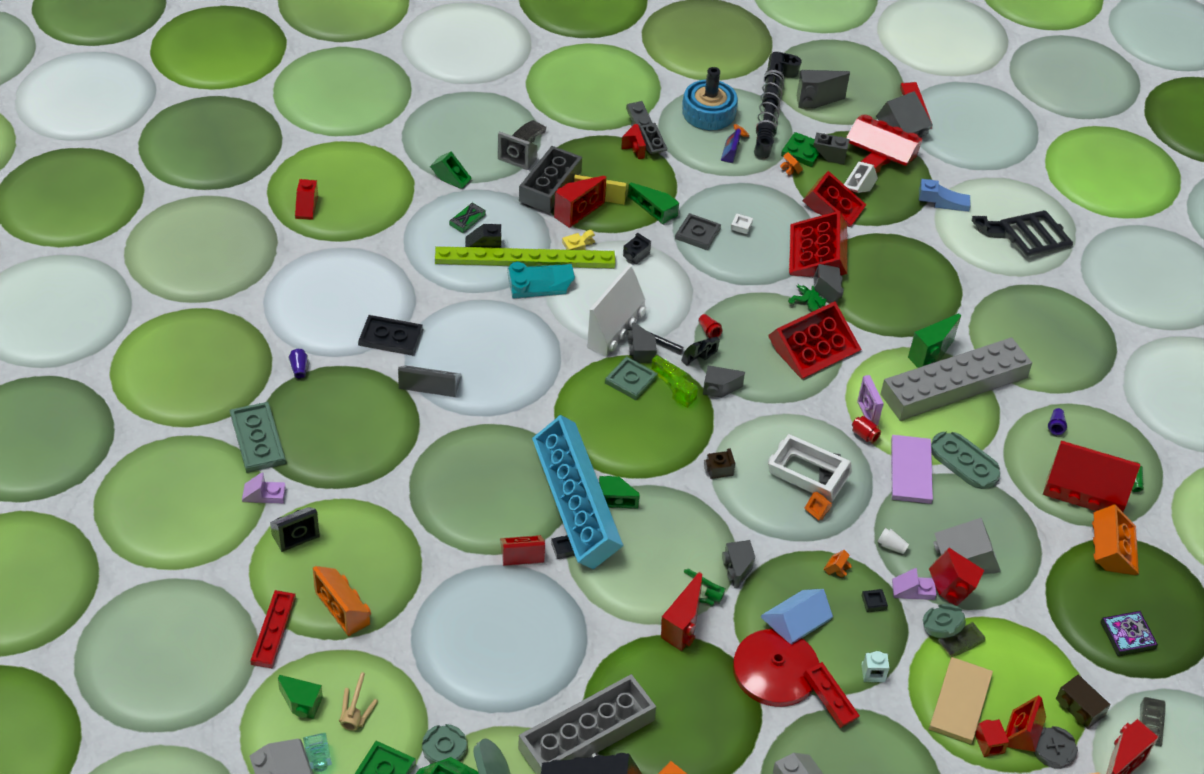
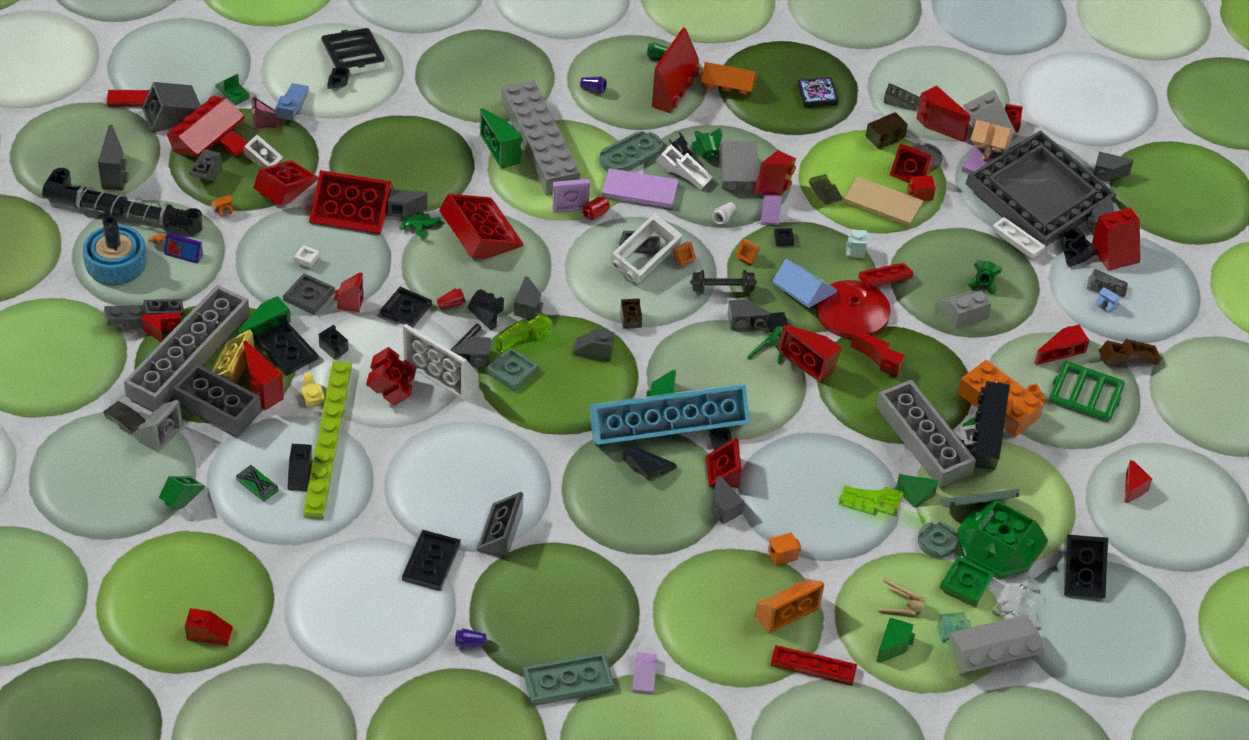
camera: 85 degrees left, 0 degrees up
black slope [270,507,320,552] -> none
teal slope [507,262,575,299] -> none
green plate [781,132,820,167] -> none
sand green tile [923,604,966,638] -> none
none -> light grey brick [124,285,250,411]
none -> green slope [215,74,250,106]
none -> clear pink slope [251,96,281,128]
none -> black tile [254,321,318,376]
none -> red slope [334,272,364,312]
none -> red brick [366,347,417,406]
none -> black tile [380,286,432,328]
none -> dark grey slope [573,329,615,361]
none -> black slope [623,446,677,480]
none -> white slope [656,145,713,190]
none -> black piece [669,132,693,157]
none -> pearl dark grey piece [690,270,757,294]
none -> green brick [692,128,722,160]
none -> dark grey slope [711,476,744,524]
none -> black tile [768,312,788,332]
none -> orange brick [768,532,801,566]
none -> clear neon green slope [838,485,904,517]
none -> red slope [850,329,905,377]
none -> green slope [896,474,938,507]

